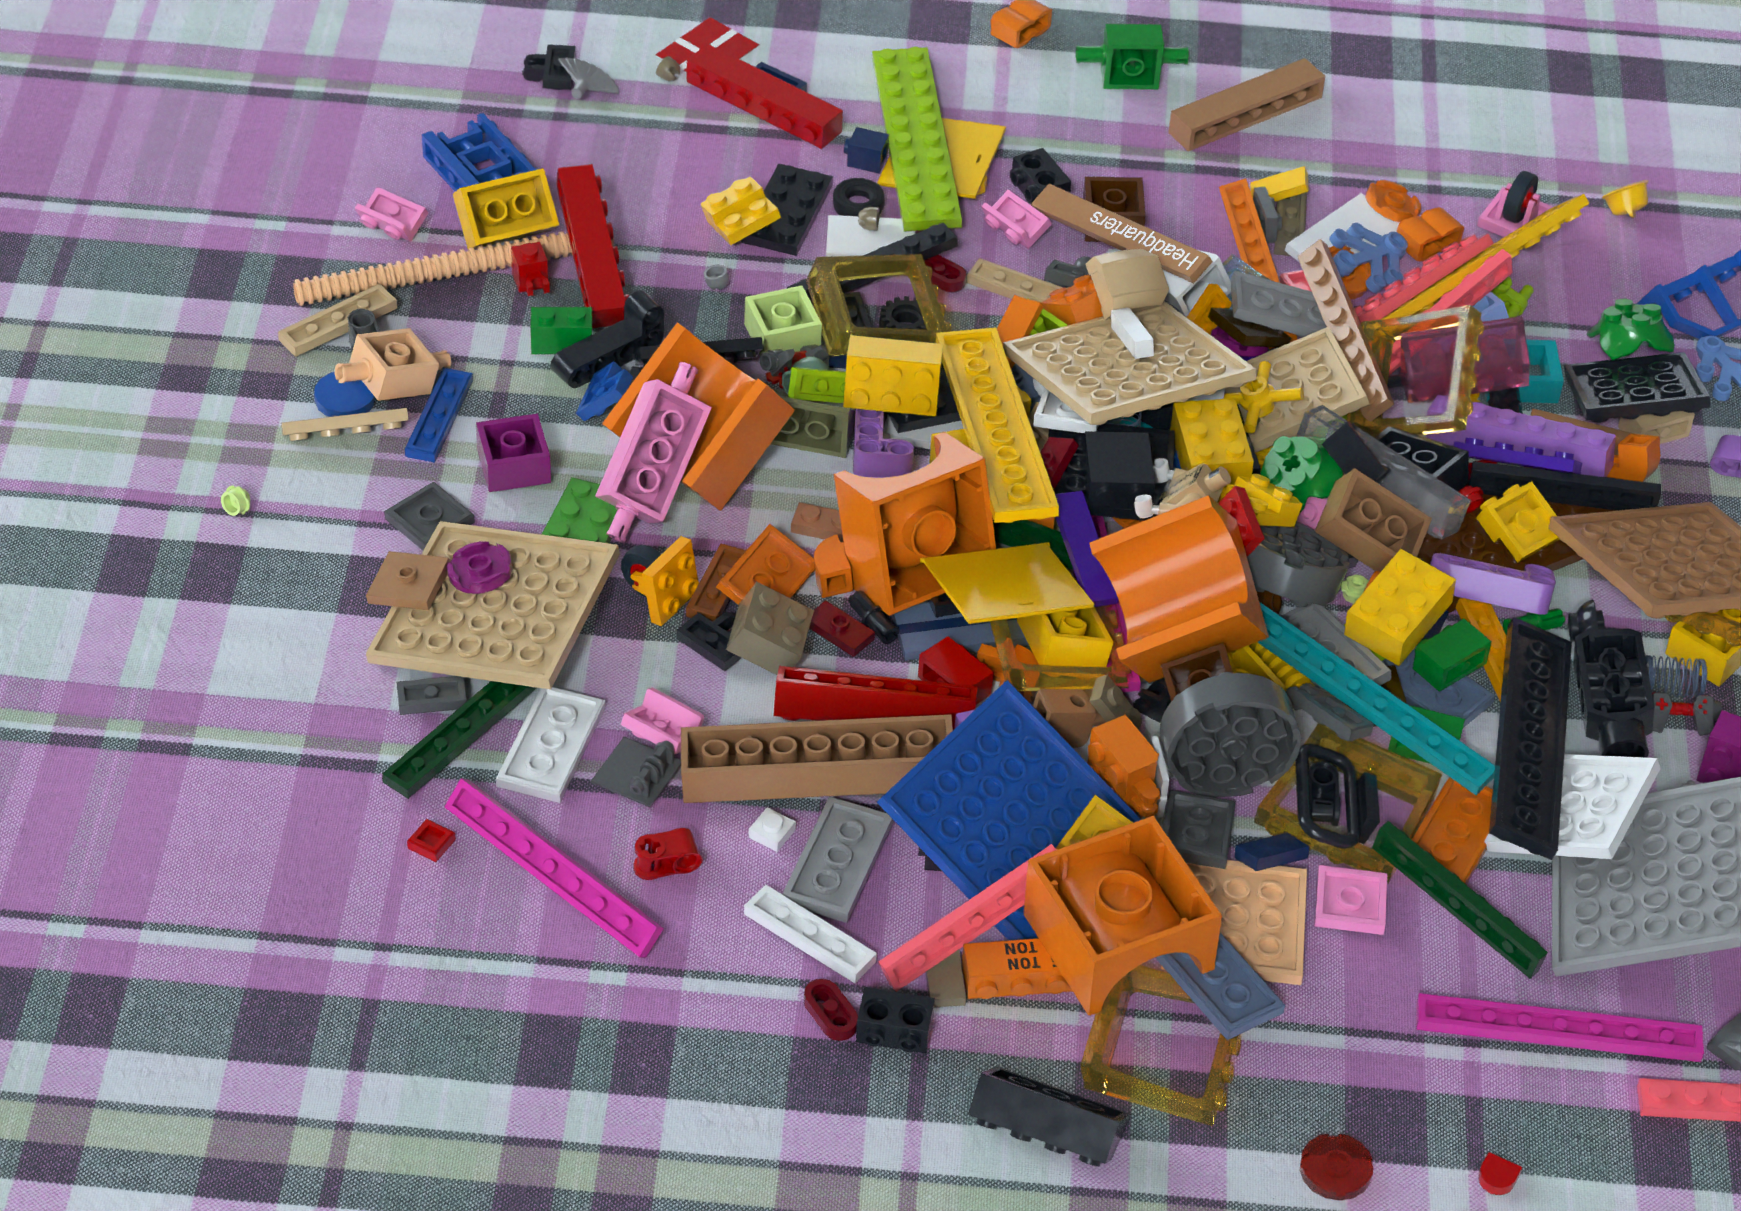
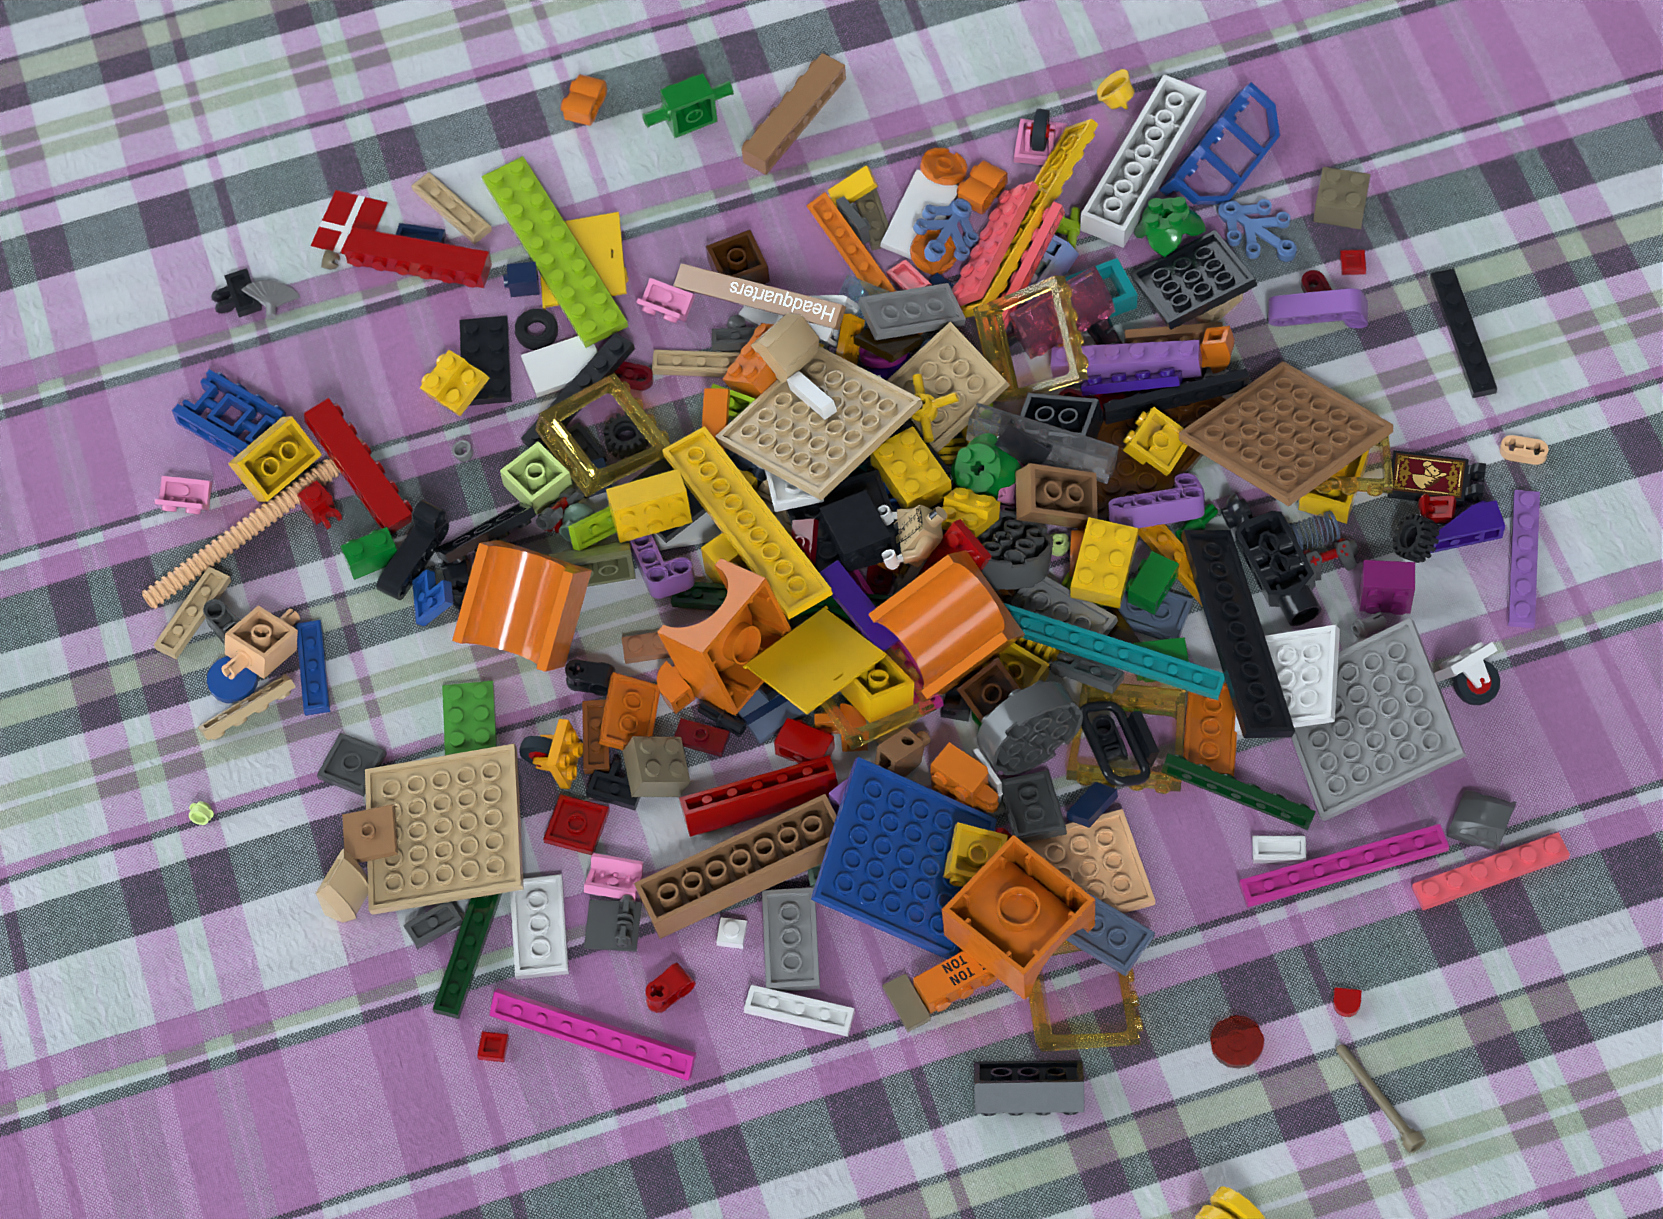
camera: 15 degrees left, 15 degrees up
magenta tile [447,541,513,594] -> none
magenta brick [476,413,551,492] -> none
bright pink brick [595,362,712,543] -> none
dark red plate [804,979,858,1041] -> none
black brick [856,987,935,1054] -> none
dark tan hinge [858,207,879,231] -> none
coral plate [878,844,1057,992] -> none
black brick [1010,148,1071,203] -> none
dark tan plate [1090,675,1142,730] -> none
medium nougat plate [1297,239,1394,422] -> none
bright pink plate [1314,865,1387,935] -> none
red plate [1454,486,1485,514] -> none
none -> tan slope [316,849,368,923]
none -> tan tile [411,172,492,245]
none -> red tile [543,794,610,855]
none -> black piece [565,659,616,696]
none -> white brick [1080,75,1207,248]
none -> white tile [1252,836,1306,864]

